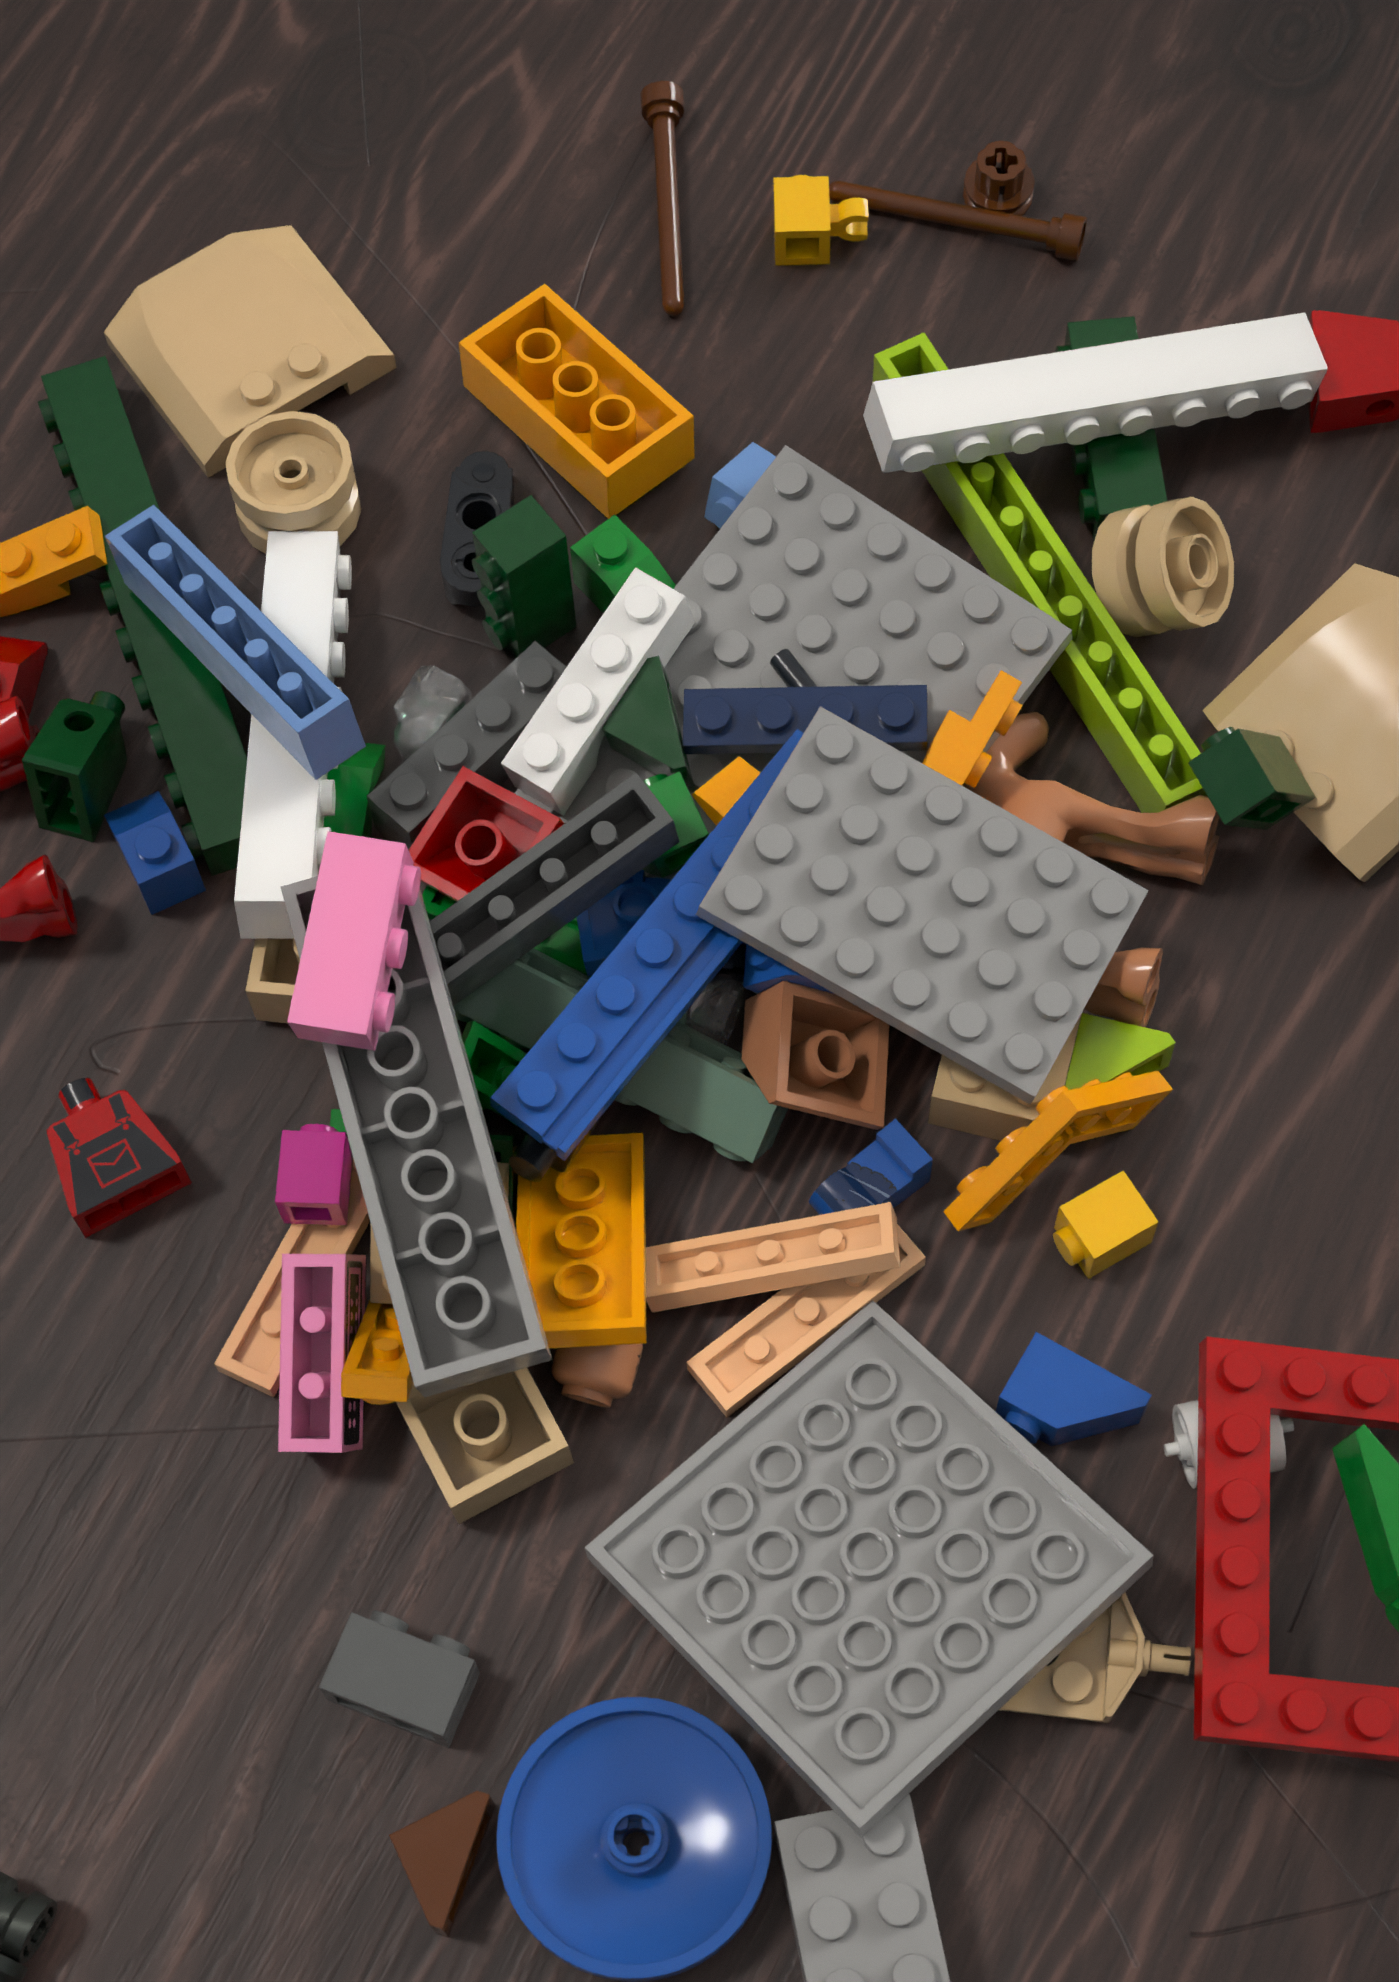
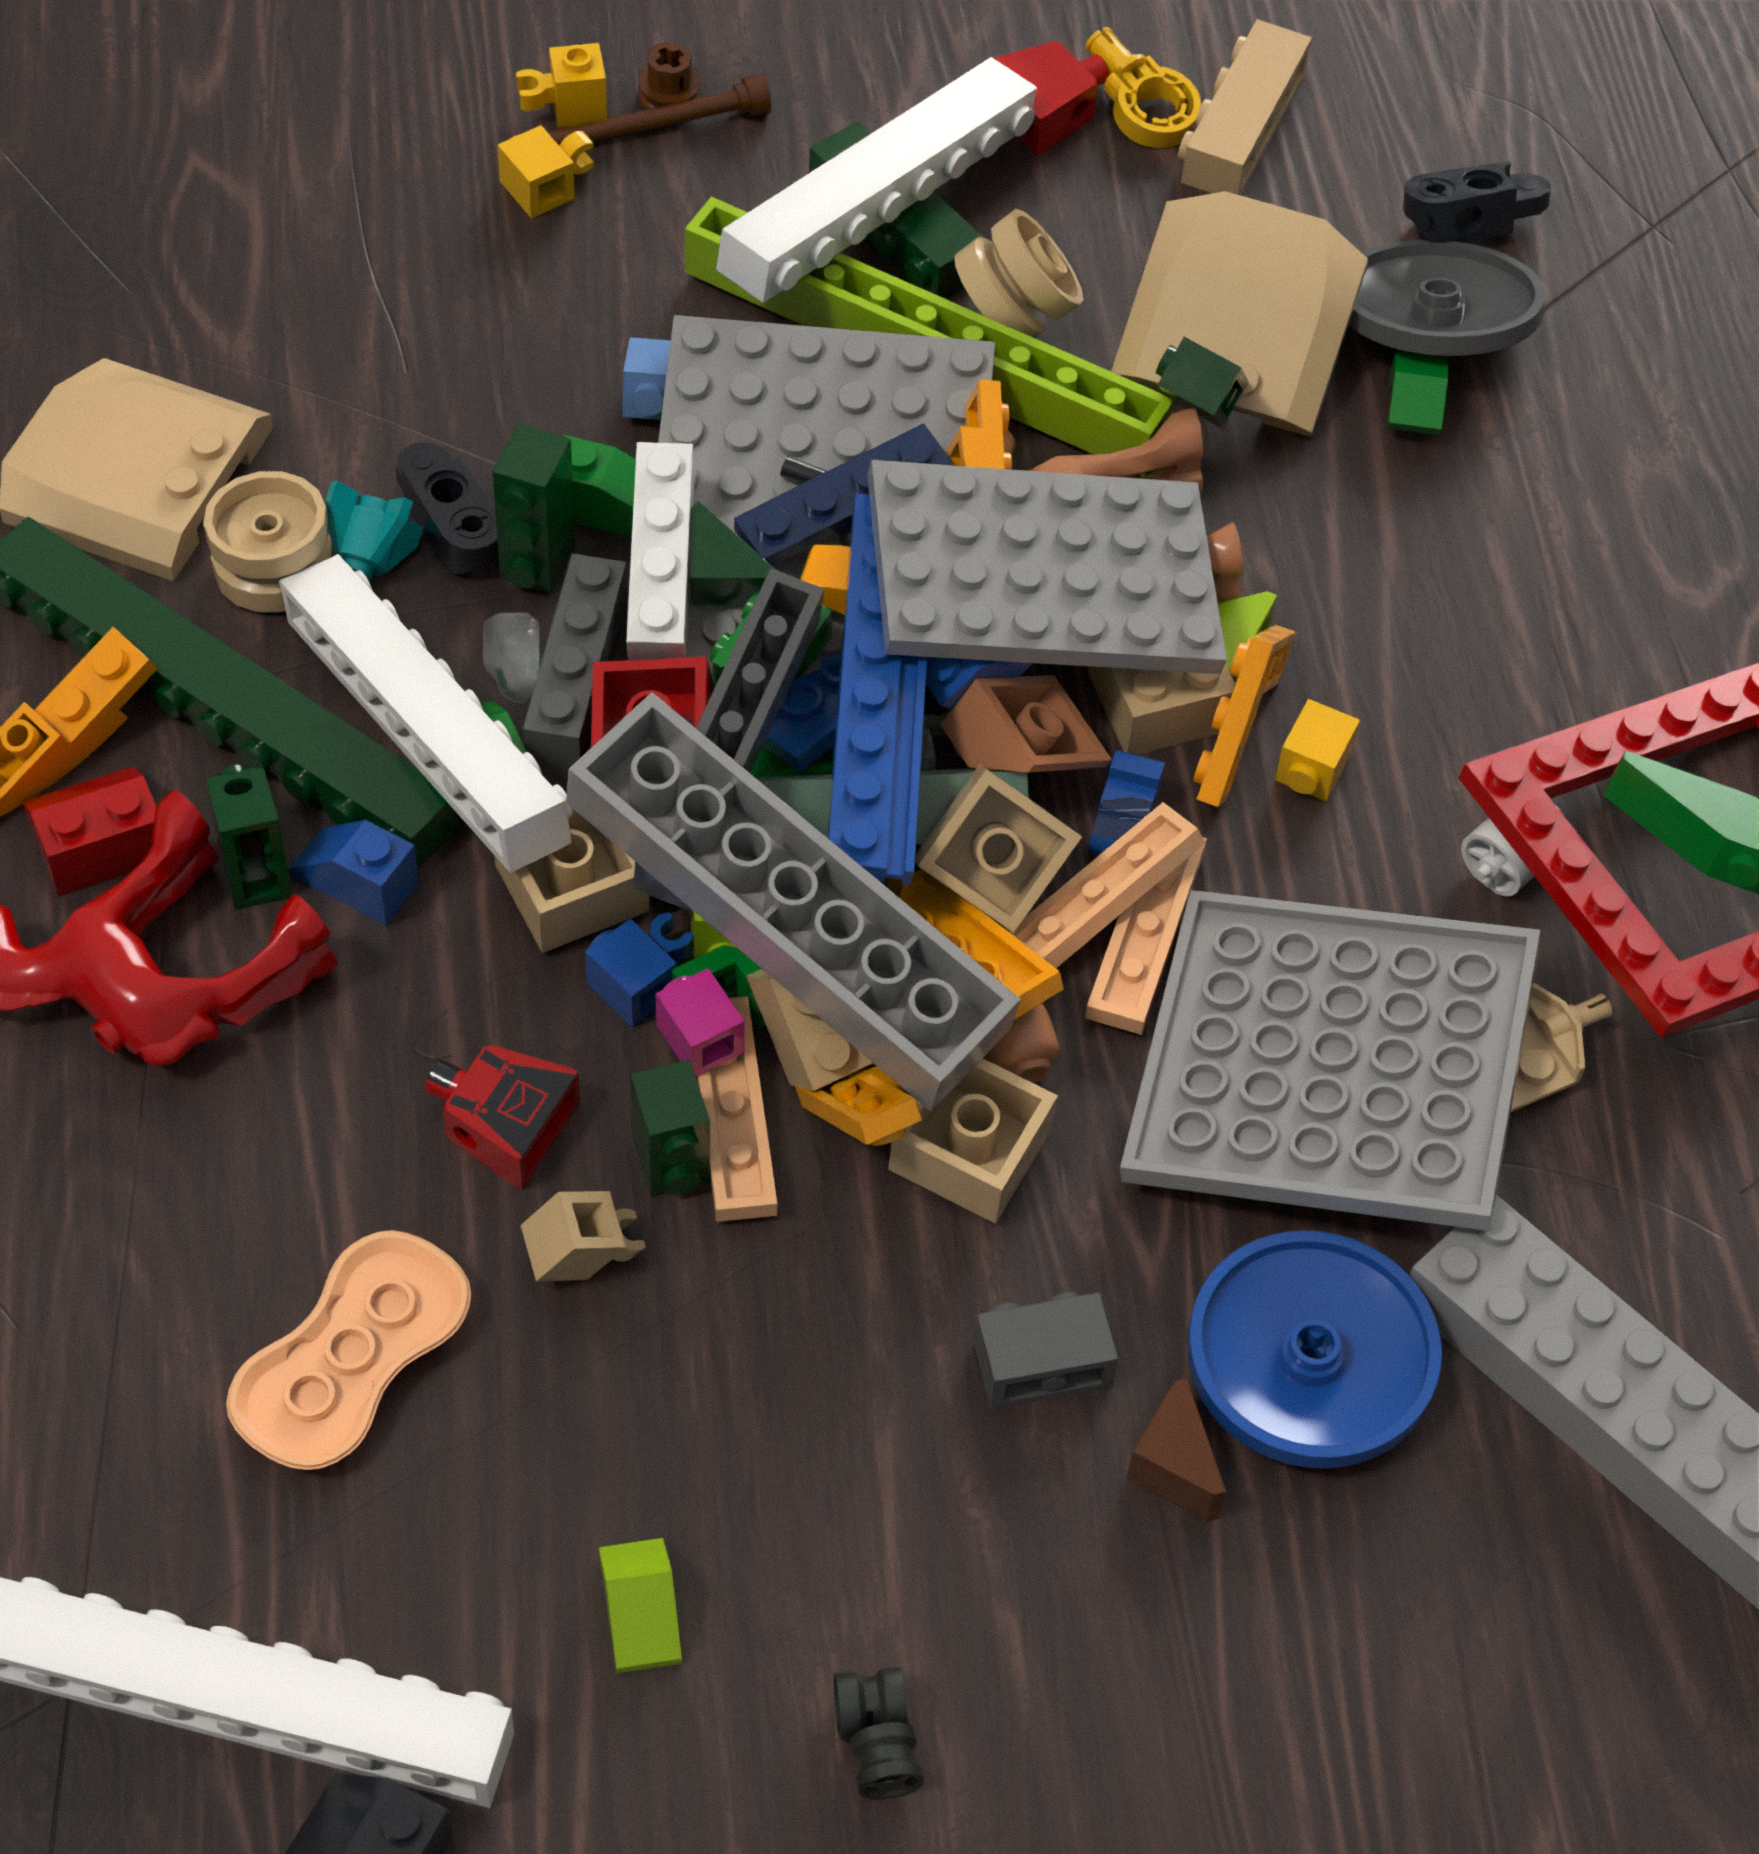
camera: 40 degrees left, 10 degrees down
medium blue brick [105,505,366,780] -> none
bright pink brick [278,1254,366,1453] -> none
bright pink brick [287,831,421,1051] -> none
light orange brick [458,284,695,519] -> none
reddish brown piece [641,81,684,316] -> none
blue slope [996,1332,1152,1446] -> none
none -> teal brick [325,480,424,581]
none -> yellow brick [516,43,607,127]
none -> tan brick [520,1191,646,1282]
none -> blue brick [585,912,694,1028]
none -> dark green brick [630,1059,710,1197]
none -> tan brick [915,764,1082,933]

